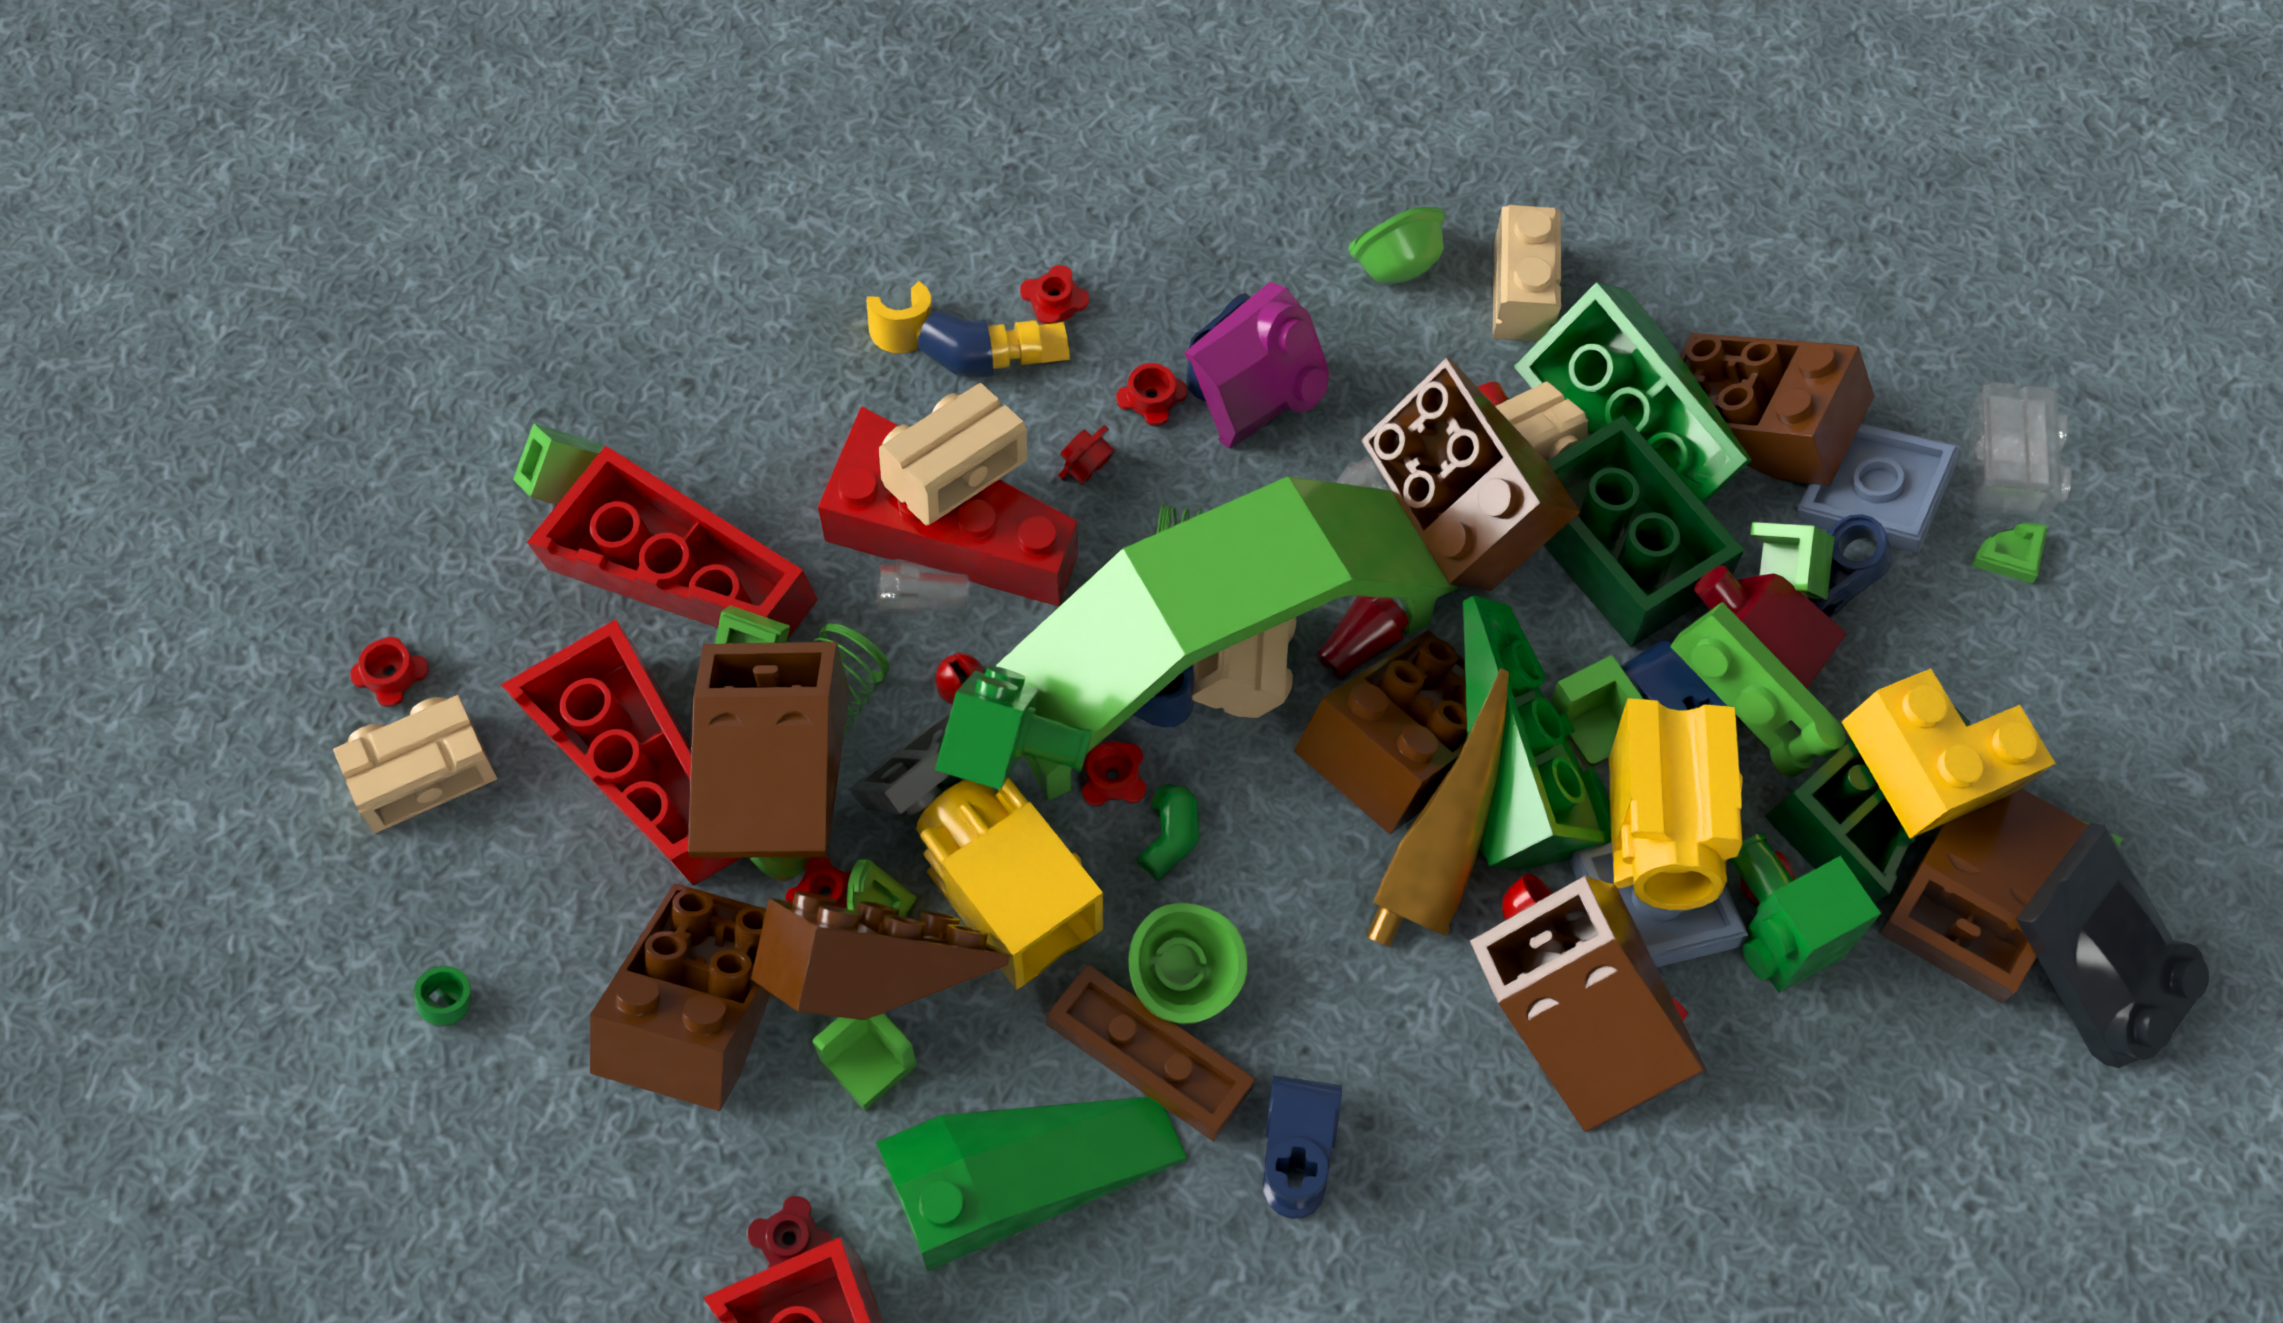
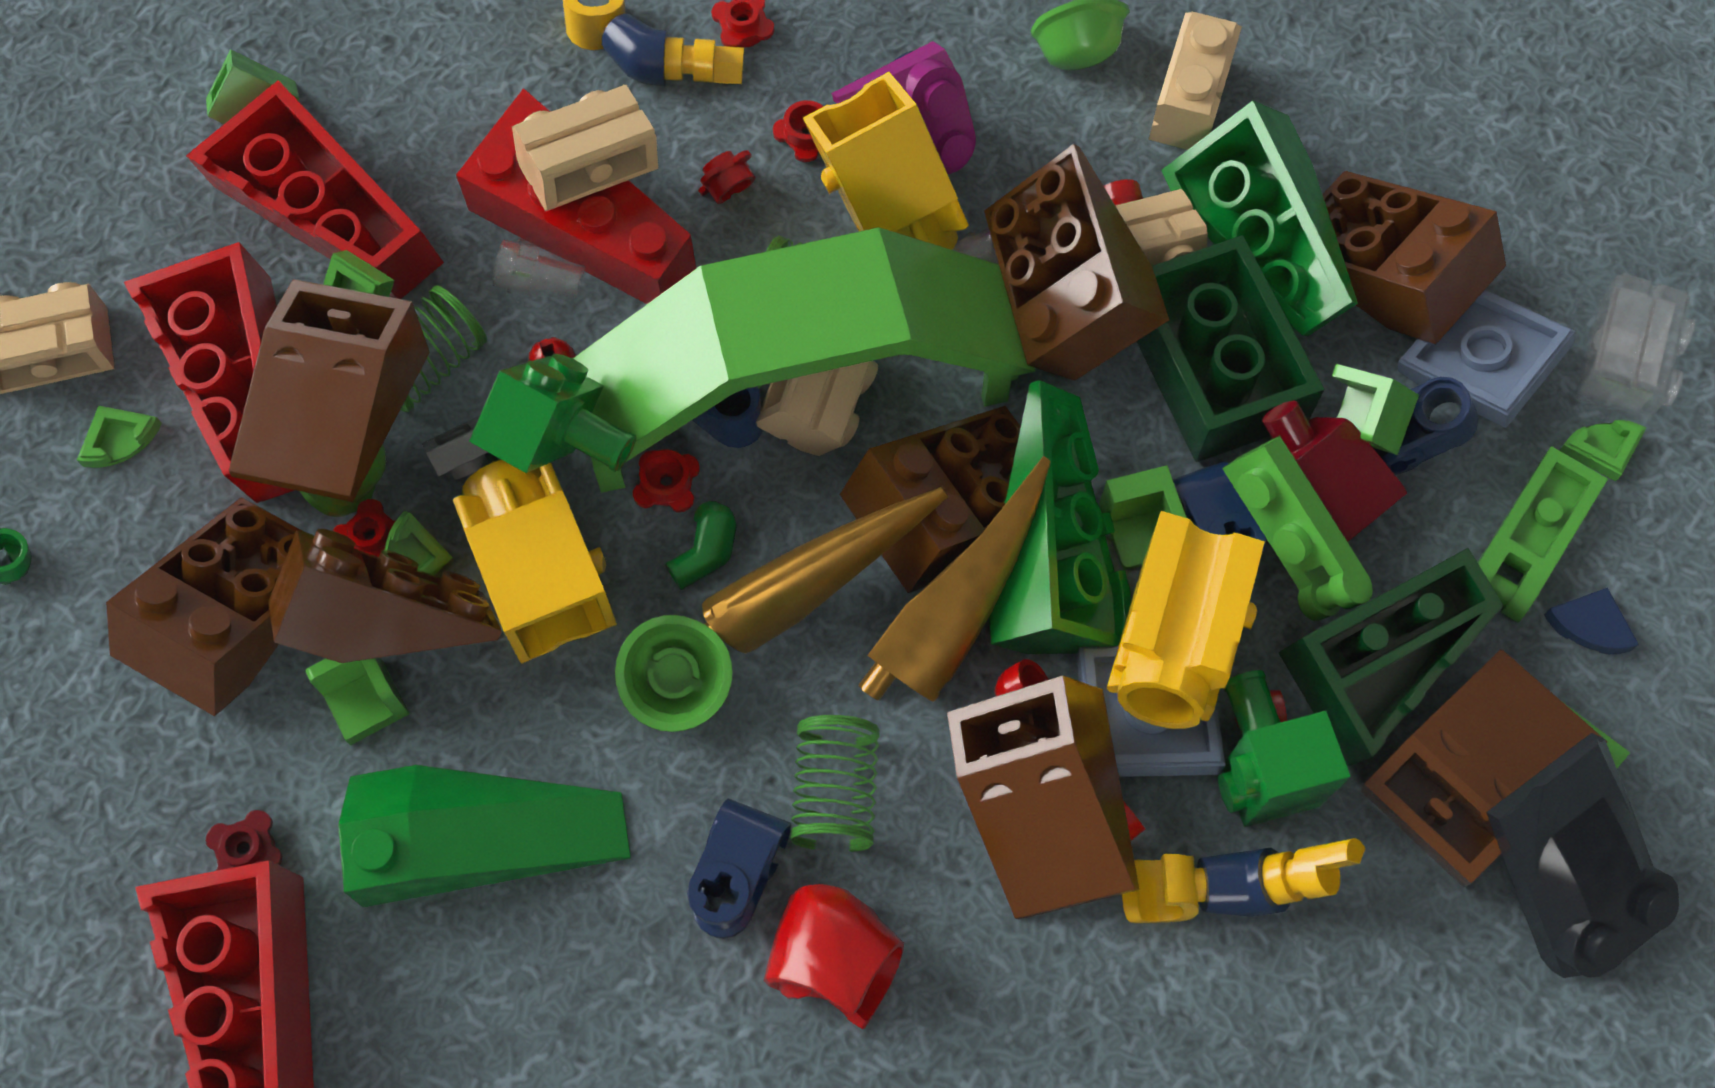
camera: 15 degrees right, 5 degrees up
red plate [350,637,429,707] -> none
reddish brown plate [1046,964,1255,1142] -> none
dark red cone [1315,596,1409,681] -> none
yellow brick [1842,668,2056,838] -> none
none -> bright green tile [77,406,162,468]
none -> pearl gold piece [702,486,948,654]
none -> red piece [764,884,904,1029]
none -> bright green piece [789,715,880,852]
none -> yellow piece [803,72,969,250]
none -> yellow piece [1122,838,1366,923]
none -> bright green plate [1477,446,1608,623]
none -> dark blue tile [1544,588,1639,654]

